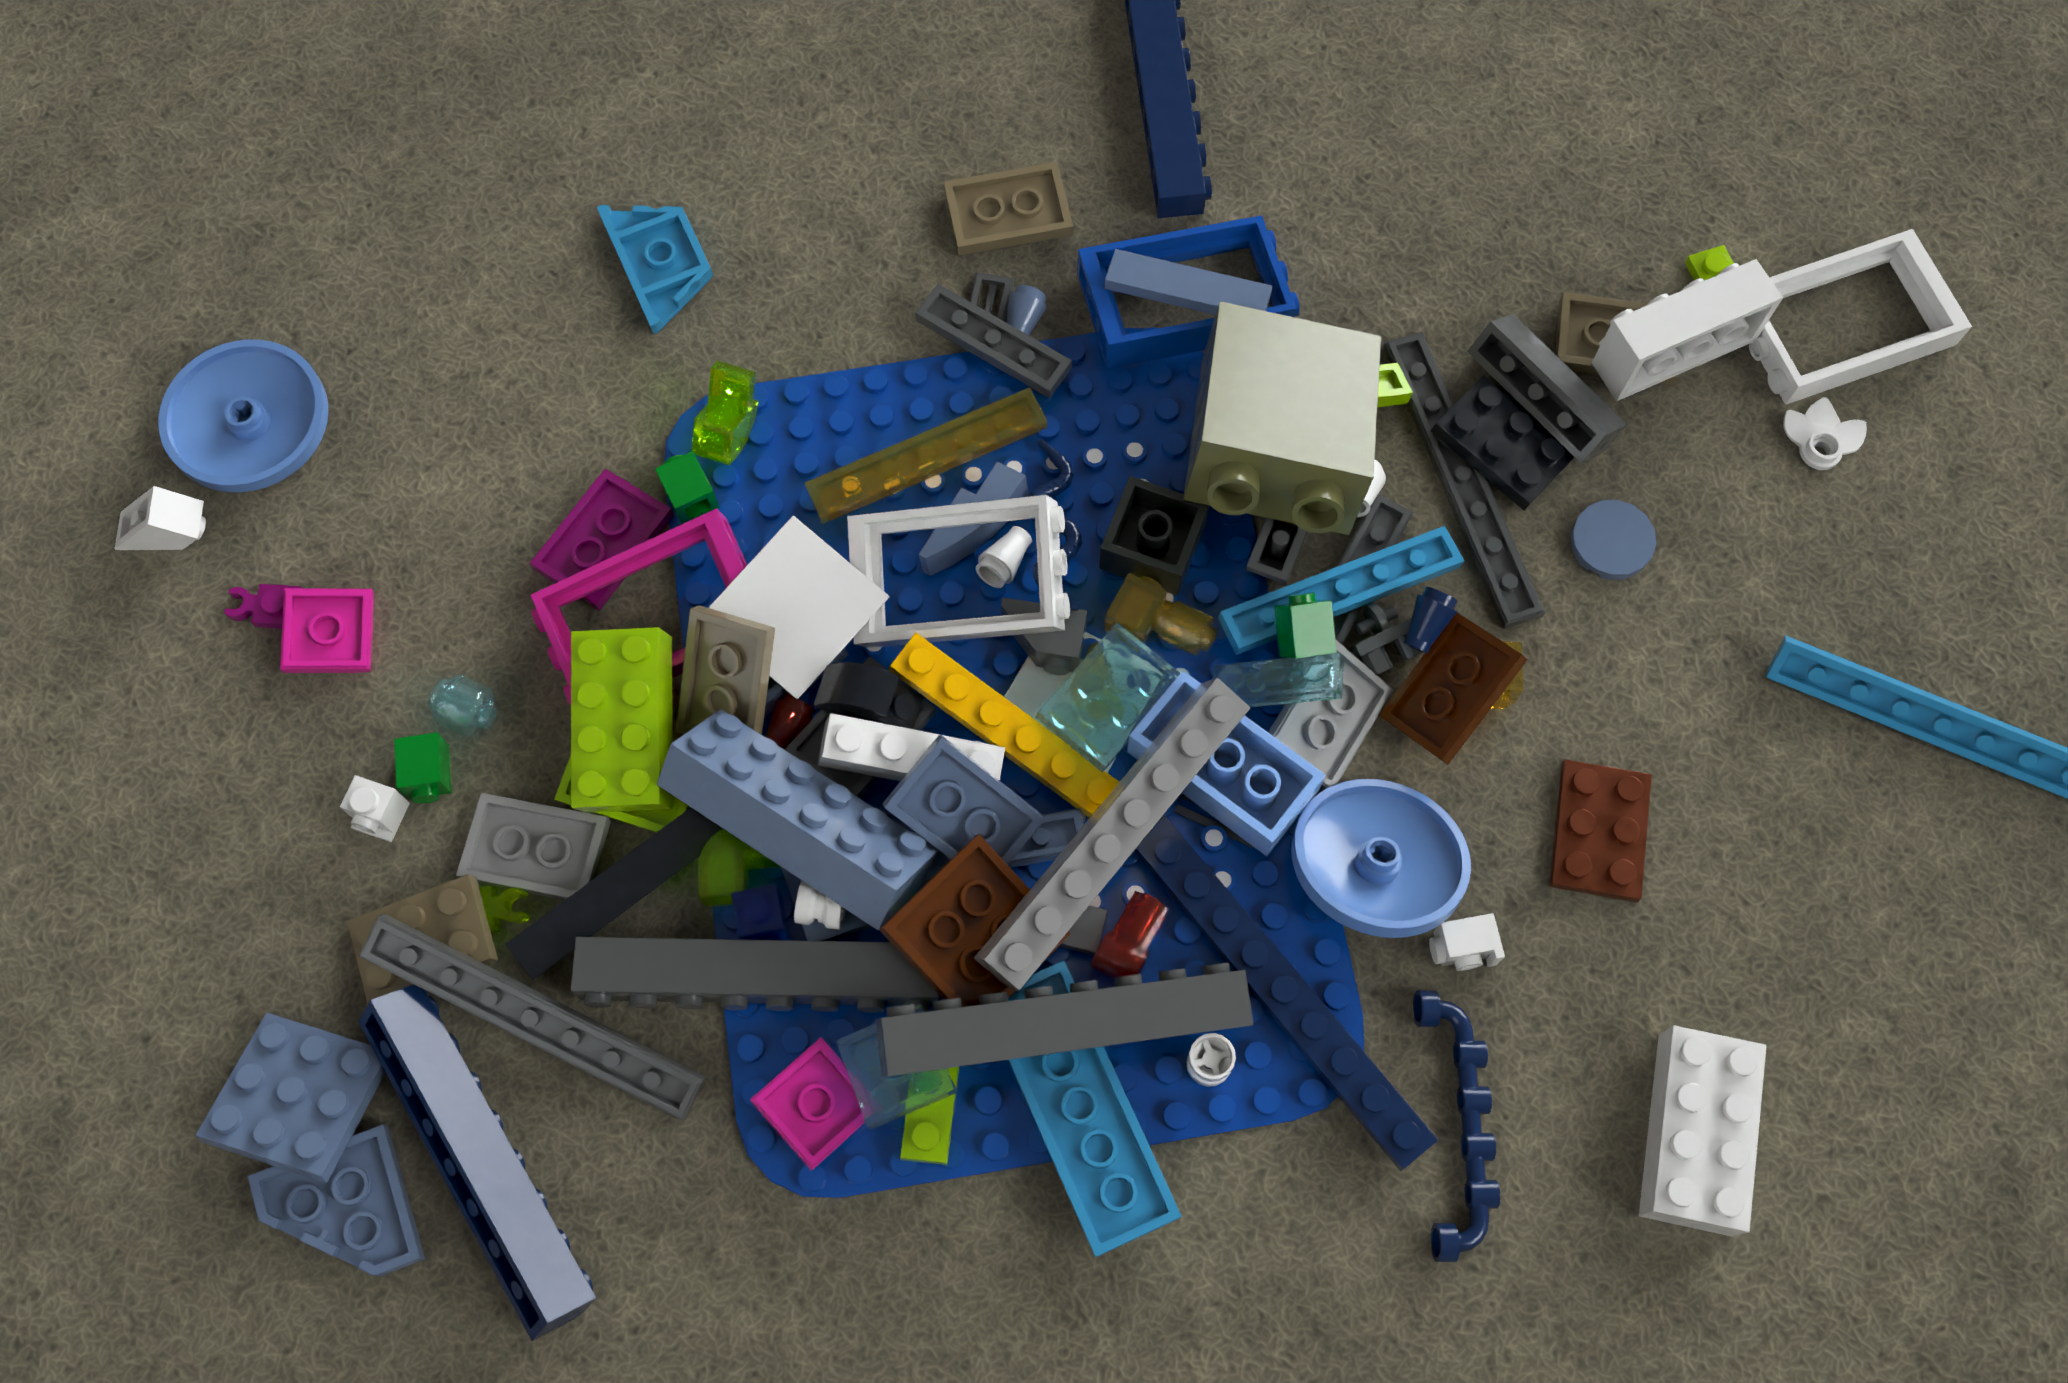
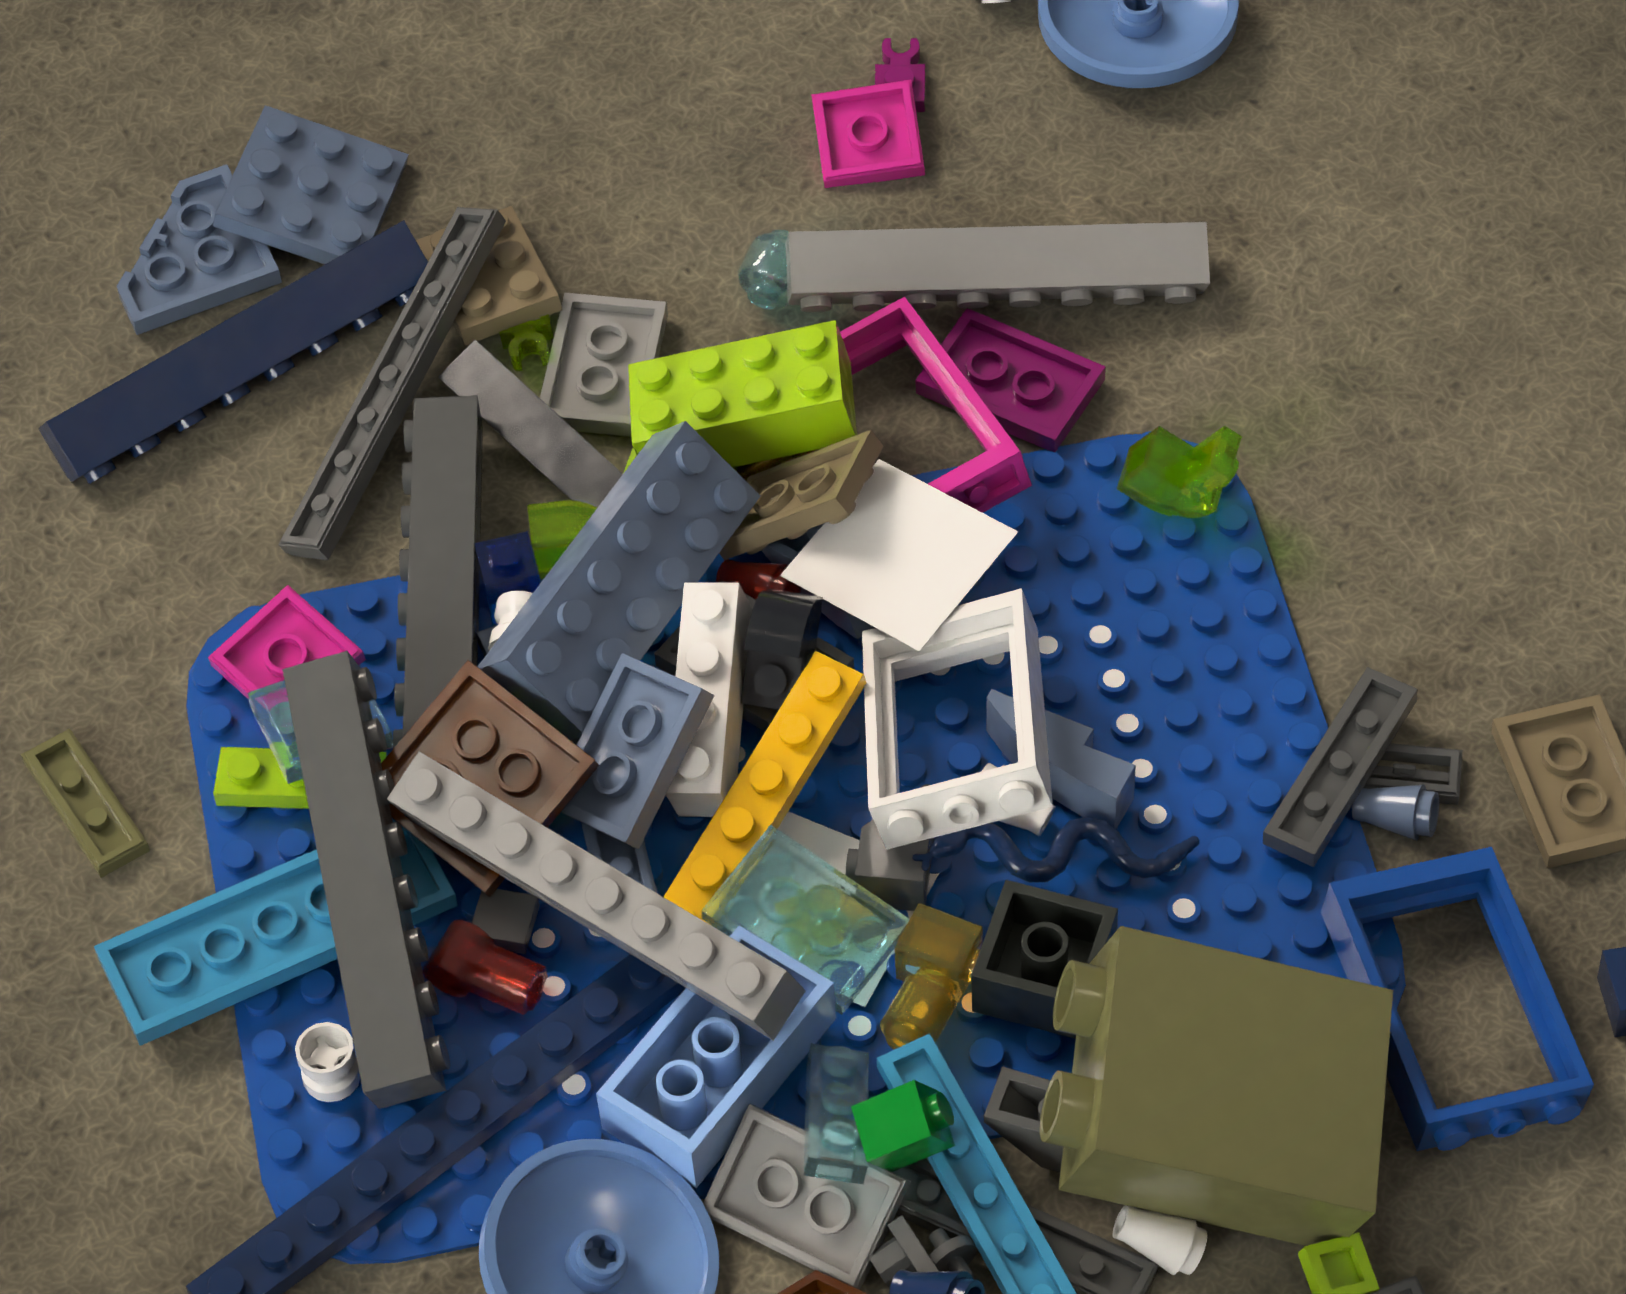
camera: 90 degrees right, 15 degrees down
white brick [340,775,410,842] -> none
green brick [394,732,452,804] -> none
dark azure wing [597,205,713,334] -> none
green brick [655,451,720,525] -> none
clear yellow plate [804,387,1047,524] -> none
sand blue tile [1104,249,1273,315] -> none
none -> olive tile [21,728,150,878]
none -> light grey brick [785,222,1210,313]

